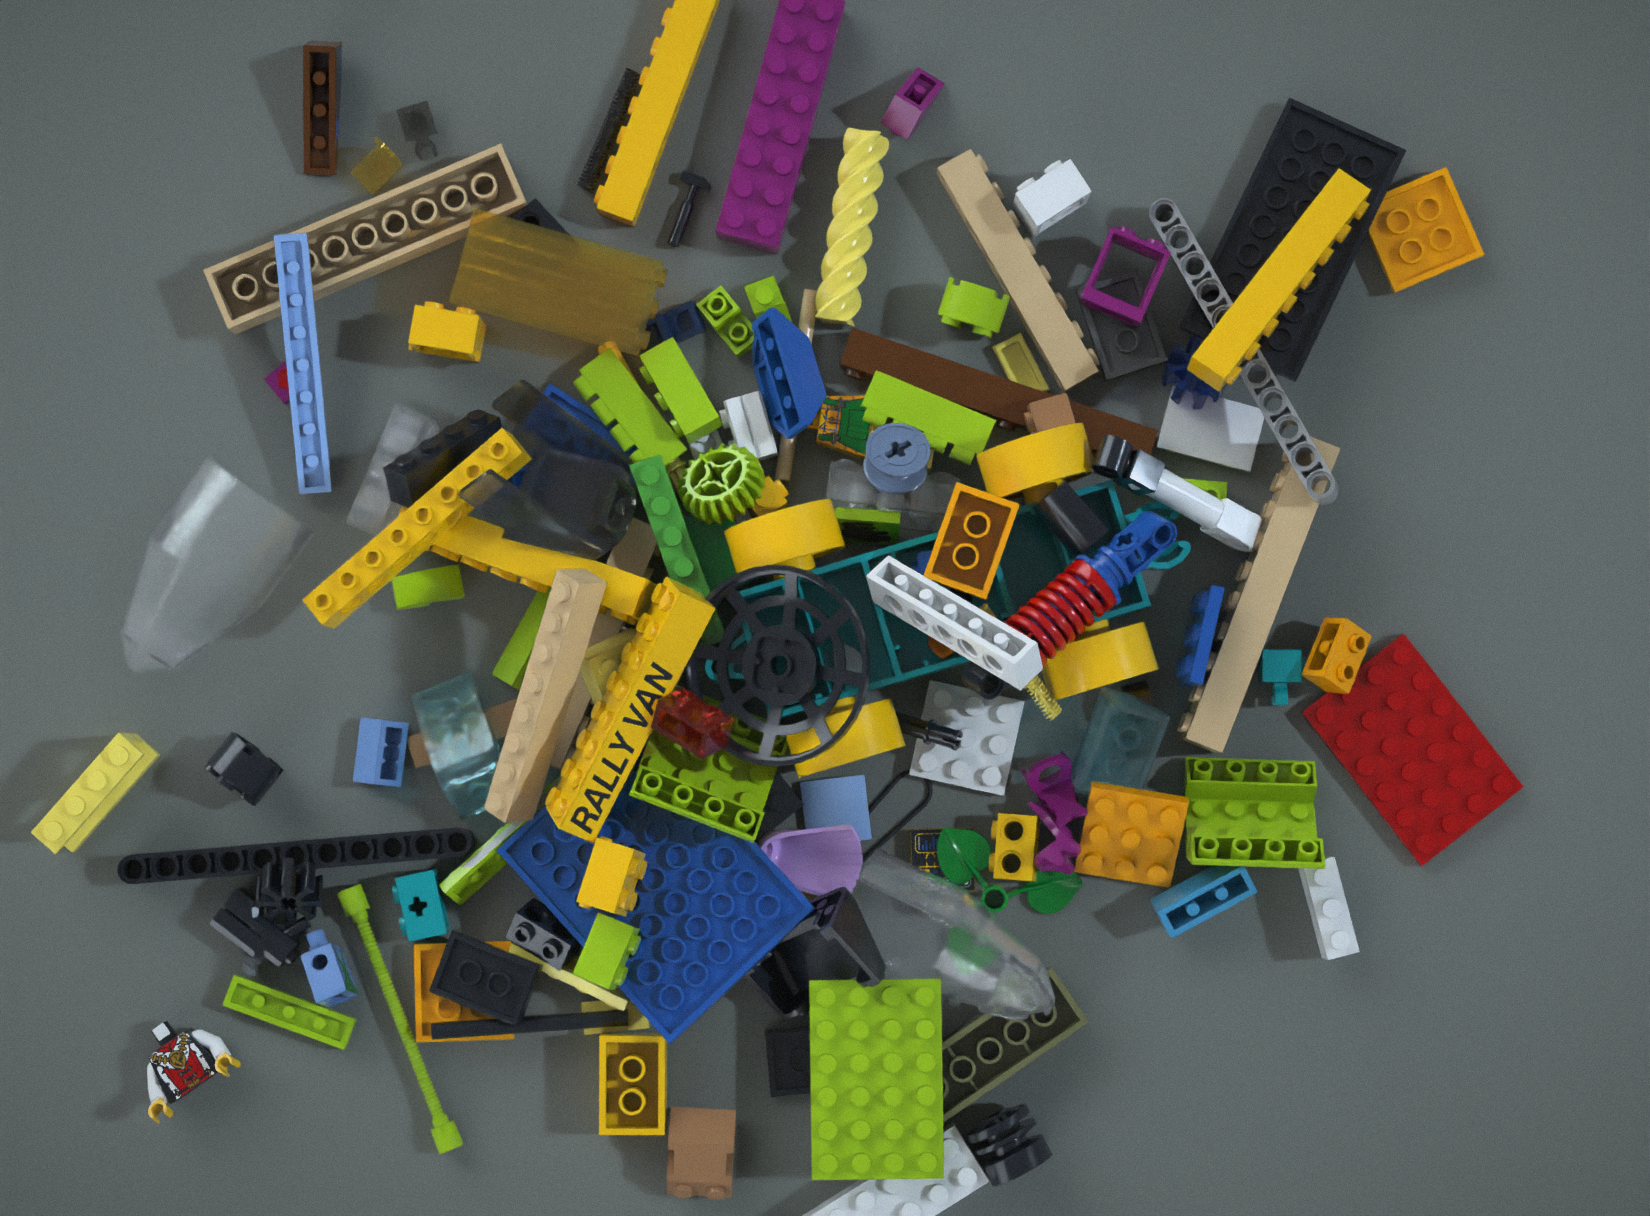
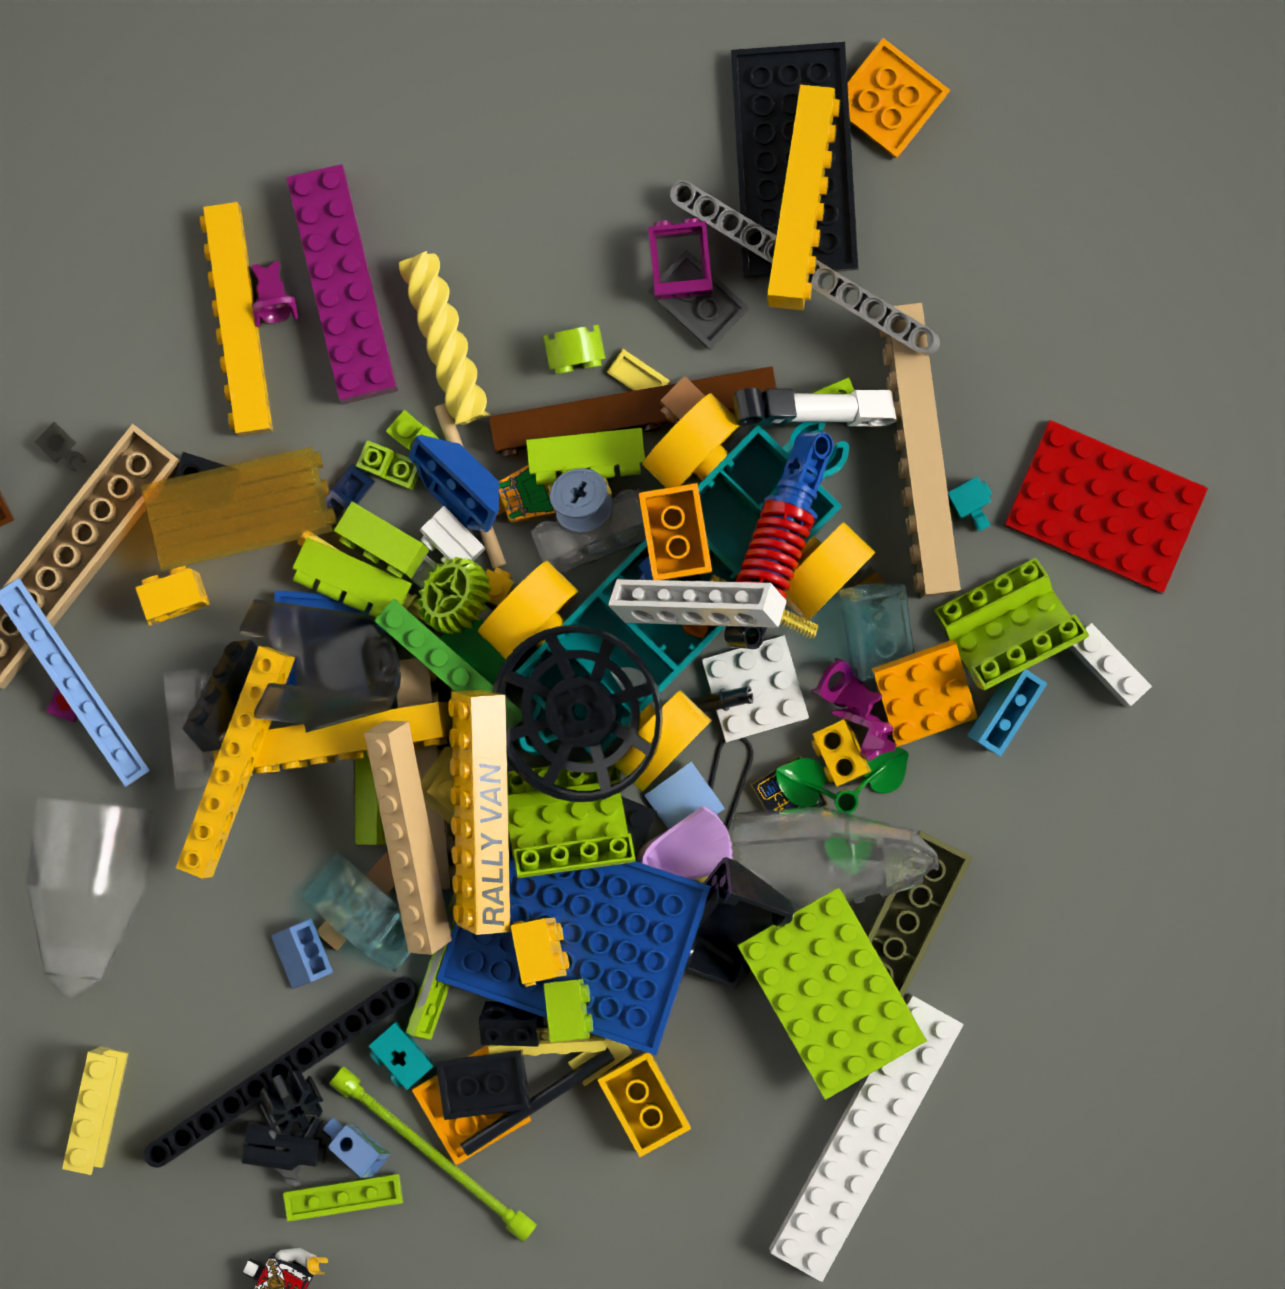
camera: 35 degrees left, 0 degrees up
black brick [204,731,284,806] -> none
clear yellow bracket [351,136,404,195] -> none
lime slope [391,564,465,610] -> none
black axle [577,68,641,193] -> none
clear red brick [651,688,734,760] -> none
black piece [667,171,712,248] -> none
medium nougat piece [667,1106,736,1200] -> none
black tile [765,1027,811,1097] -> none
lime tile [835,507,901,545] -> none
magenta slope [880,67,945,140] -> none
tan brick [936,149,1100,393] -> none
black wheel [966,1103,1053,1186] -> none
white brick [1012,159,1092,238] -> none
black brick [1031,481,1109,557] -> none
white tile [1156,385,1264,473] -> none
clear blue gear [1162,337,1227,409] -> none
blue plate [1175,585,1225,687] -> none
light orange brick [1301,617,1372,694] -> none
none -> magenta hair [252,261,298,328]

